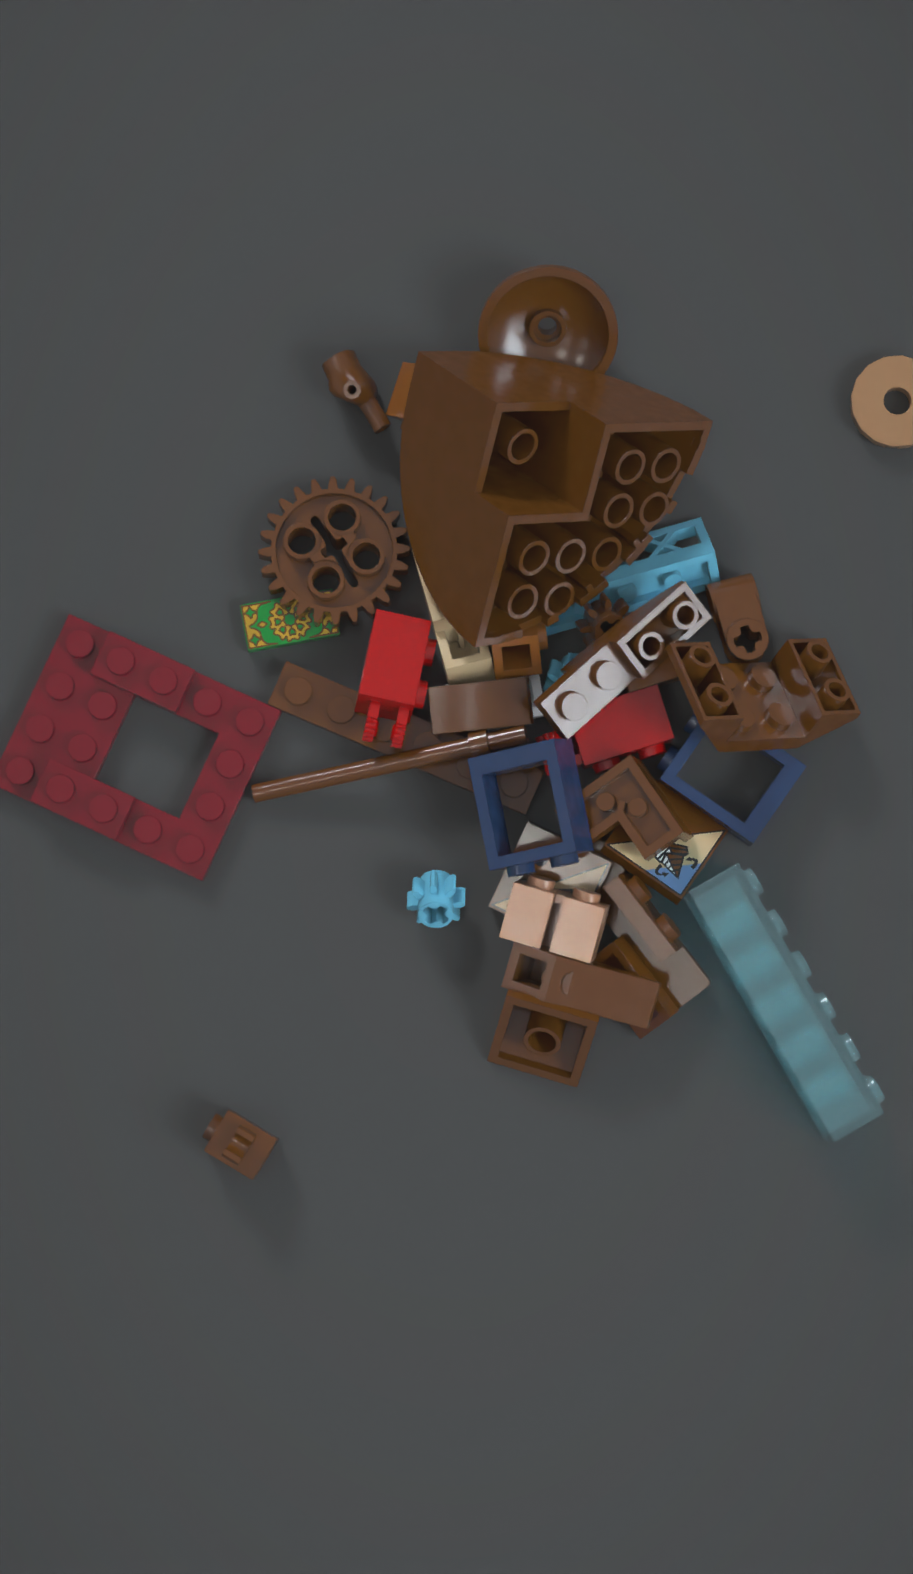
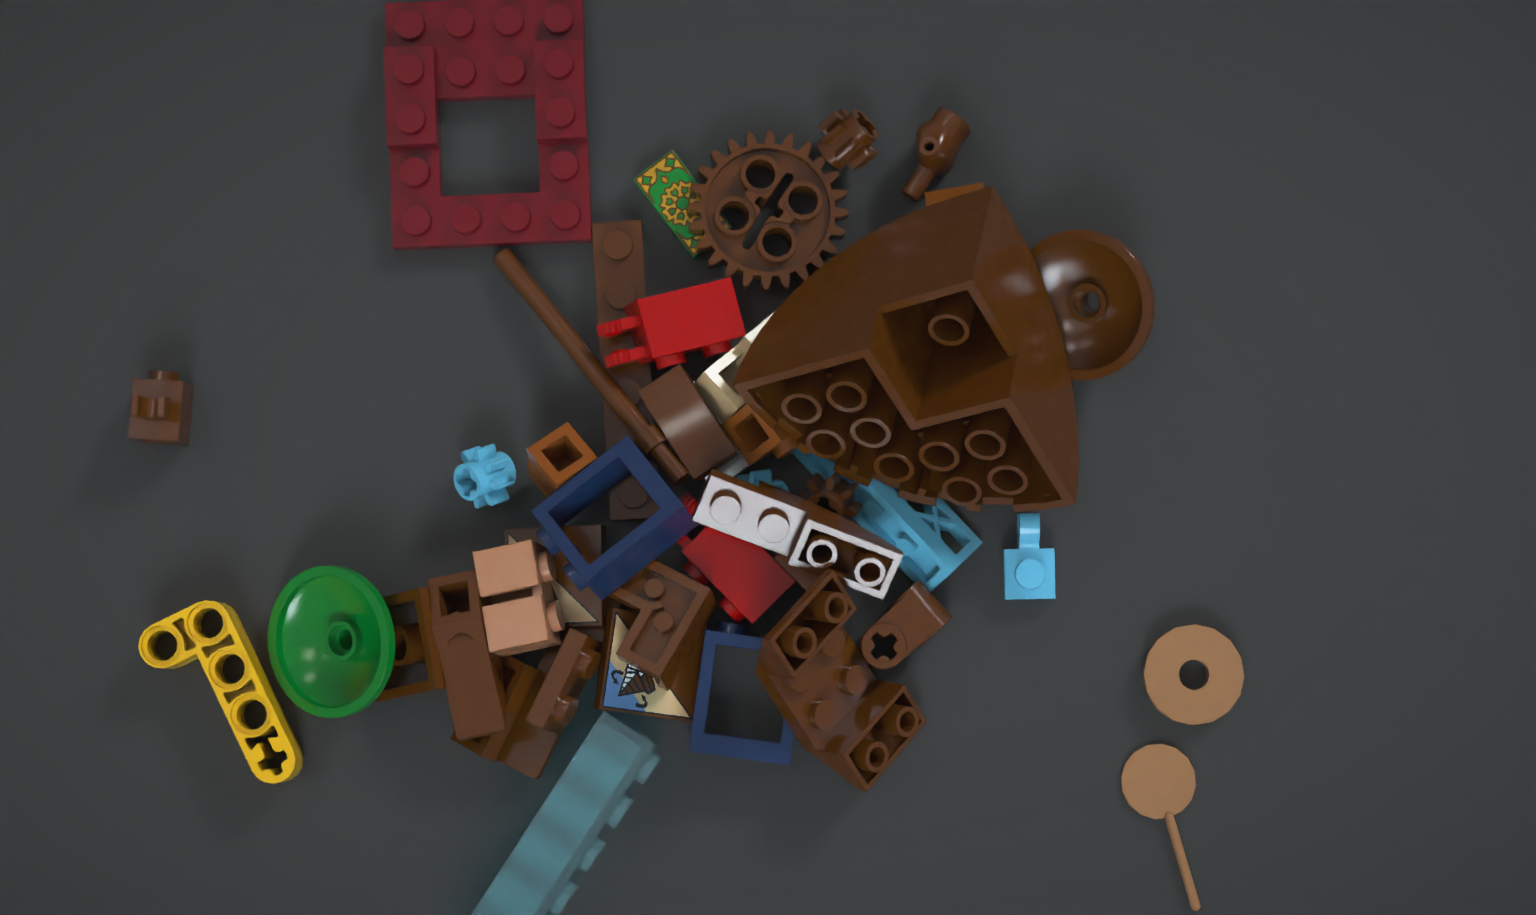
camera: 65 degrees right, 0 degrees up
none -> yellow beam [138,600,304,784]
none -> green dish [268,565,395,718]
none -> dark orange brick [526,422,598,498]
none -> reddish brown gear [817,108,879,171]
none -> medium azure plate [1002,513,1056,600]

